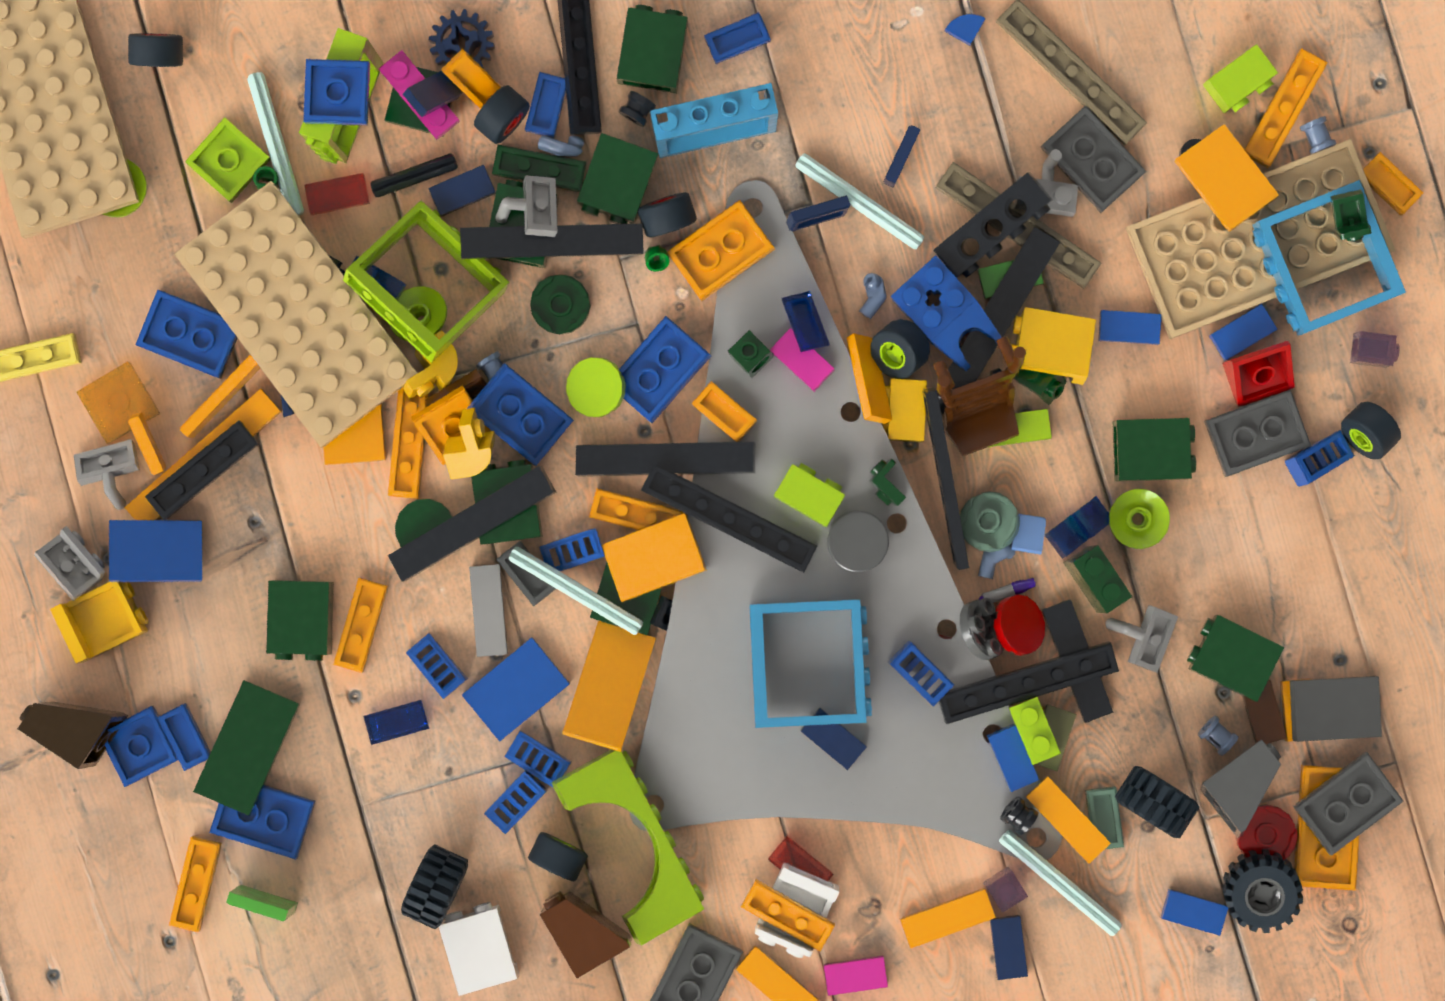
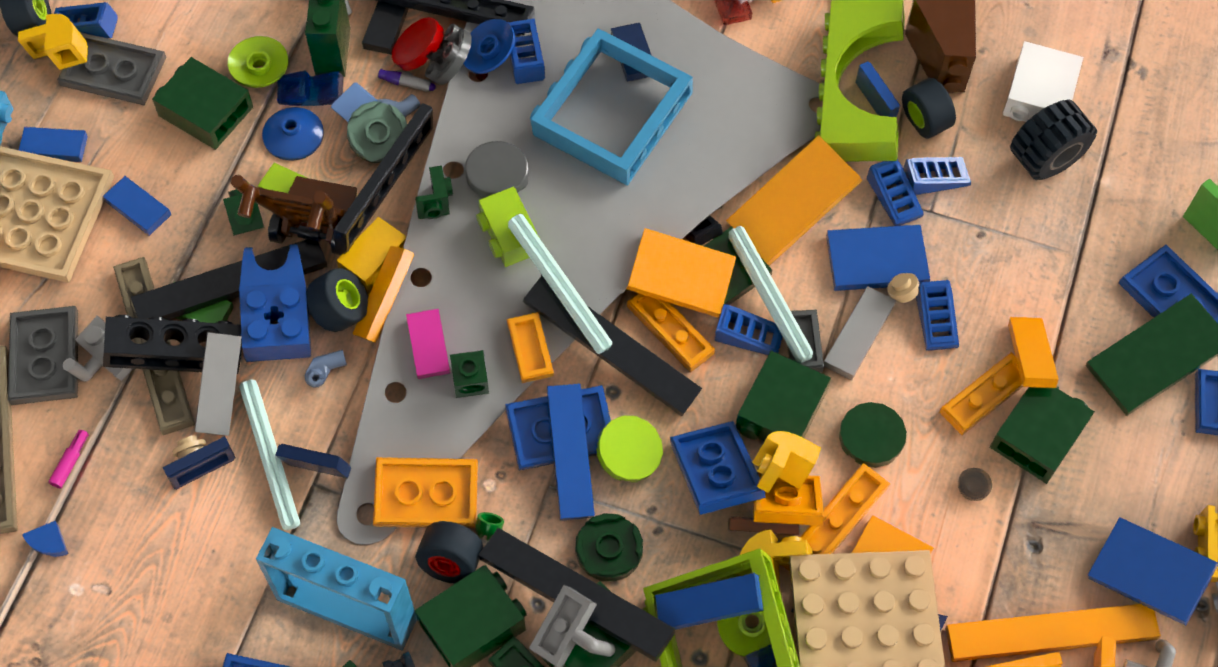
camera: 145 degrees left, 25 degrees down
black tile [145,420,259,520] -> none
clear blue tile [363,699,430,745] -> none
black tile [388,466,557,582] -> none
sand blue bush [476,351,503,381] -> none
black tile [641,463,817,573] -> none
clear blue tile [781,291,830,352] -> none
yellow panel [1011,307,1096,385] -> none
red slope [1222,341,1295,407] -> none
none -> yellow brick [18,14,88,70]
none -> dark pink pin [48,430,89,489]
none -> tan plate [172,436,206,459]
none -> light grey tile [195,332,242,436]
none -> blue dish [262,107,324,161]
none -> blue dish [464,19,515,74]
none -> light aqua axle [508,214,612,354]
none -> blue tile [546,384,595,521]
none -> blue tile [655,573,764,630]
none -> blue tile [855,61,900,117]
none -> tan plate [887,273,919,303]
none -> clear smoke plate [958,468,992,501]
none -> light orange tile [1008,317,1059,388]

